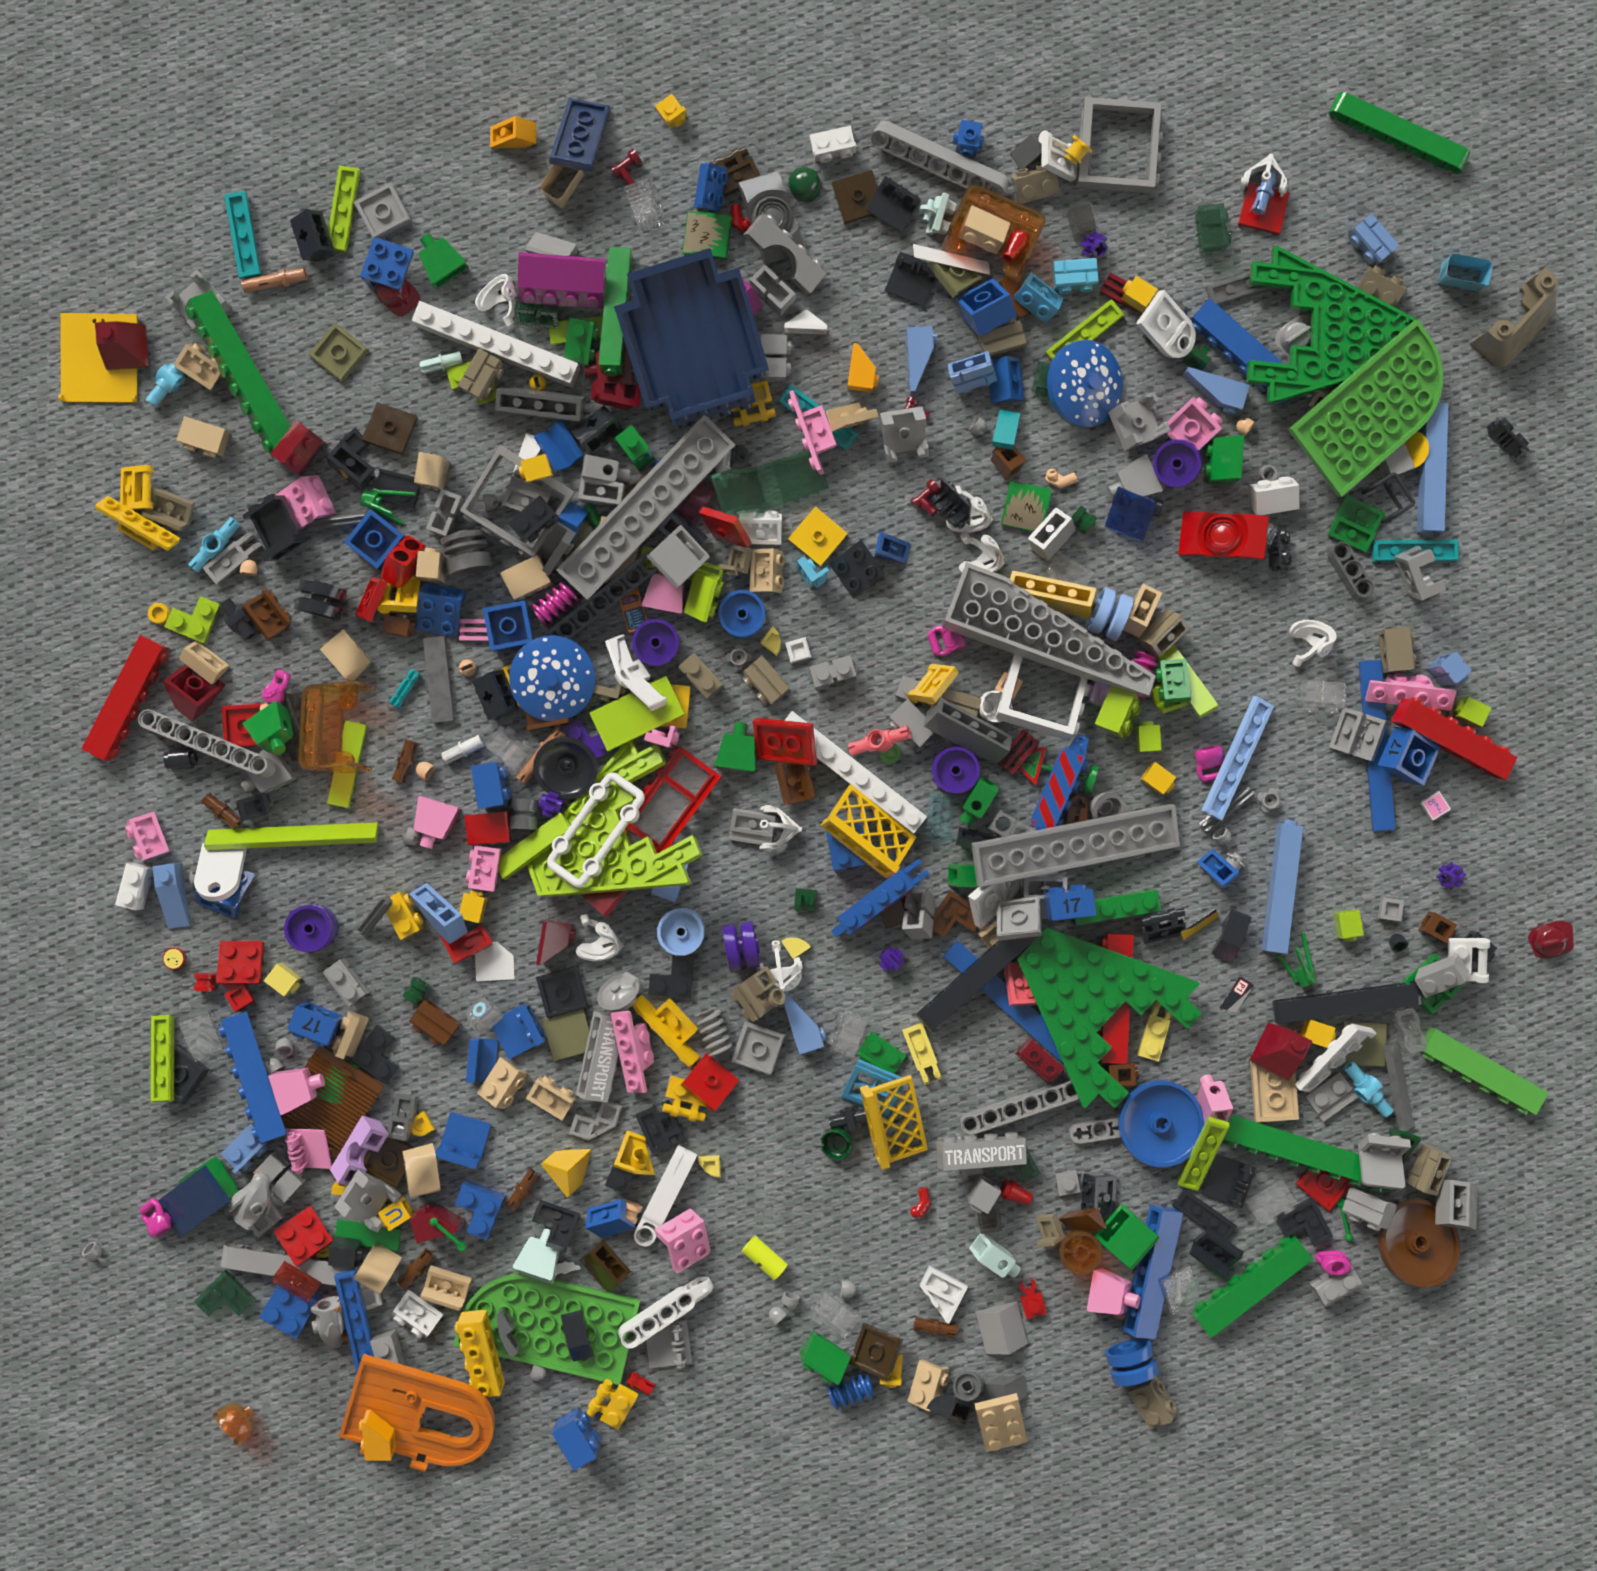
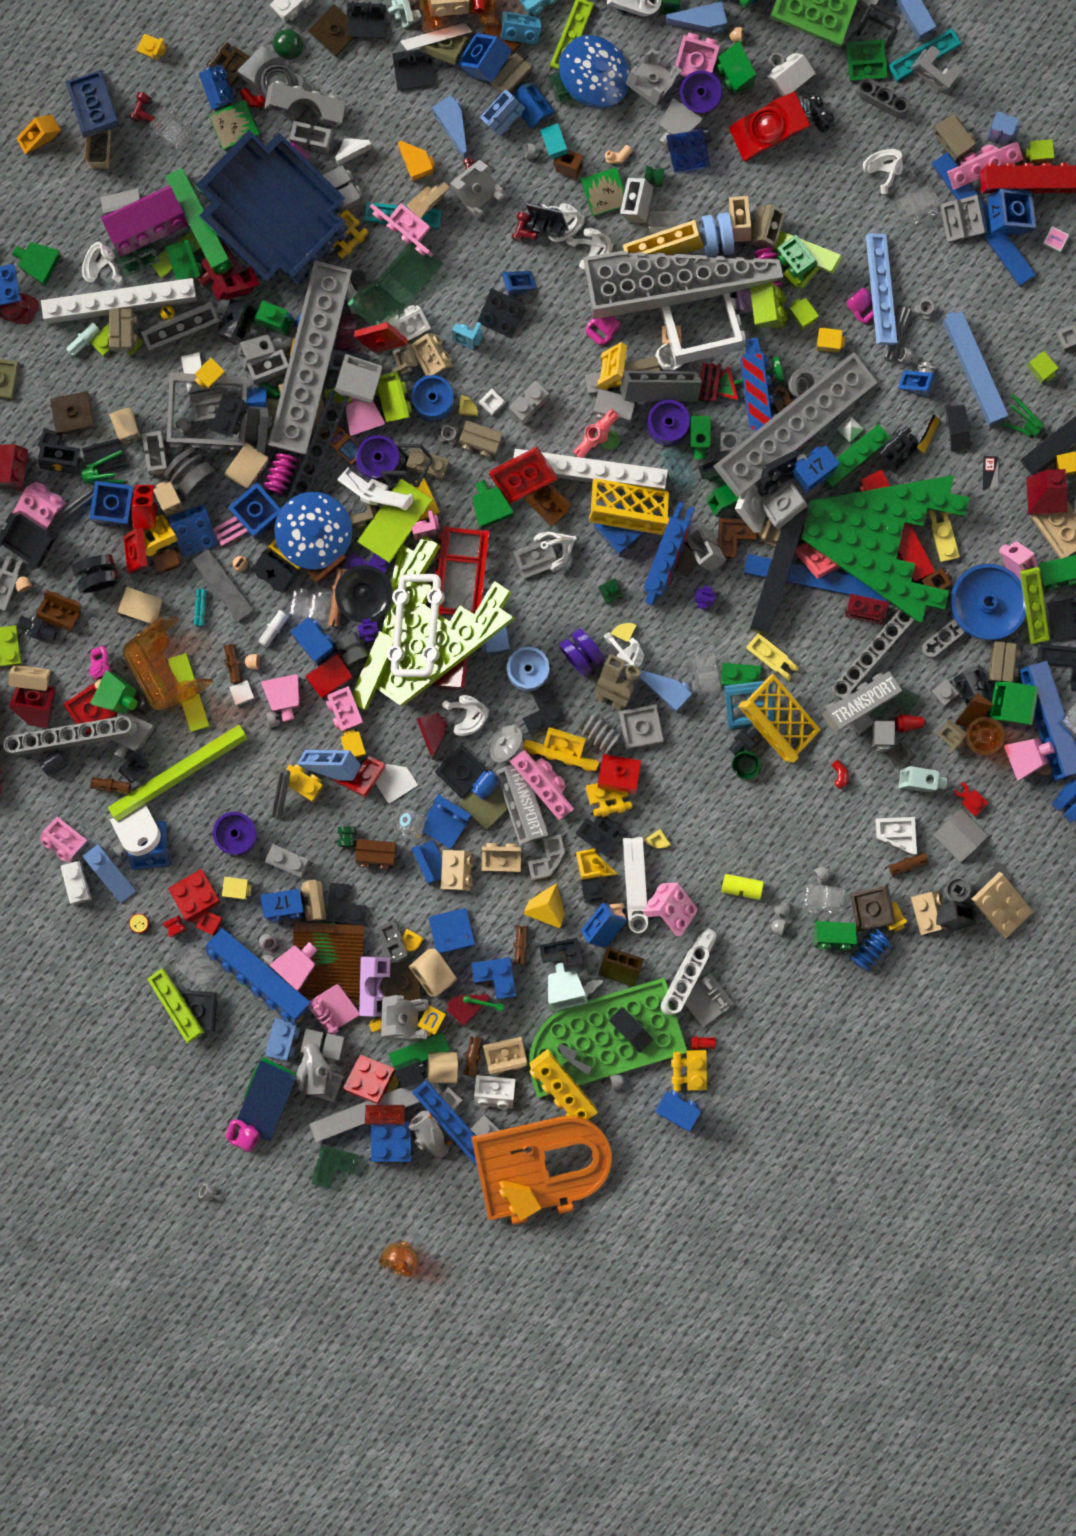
camera: 30 degrees left, 5 degrees down
blue panel [534,420,584,472] -> none
yellow plate [788,506,848,567] -> none
none -> white tile [229,680,254,706]
none -> black piece [381,444,433,487]
none -> blue brick [471,770,499,800]
none -> black plate [757,451,798,497]
none -> white slope [837,416,864,443]
none -> dark tan brick [988,641,1020,683]

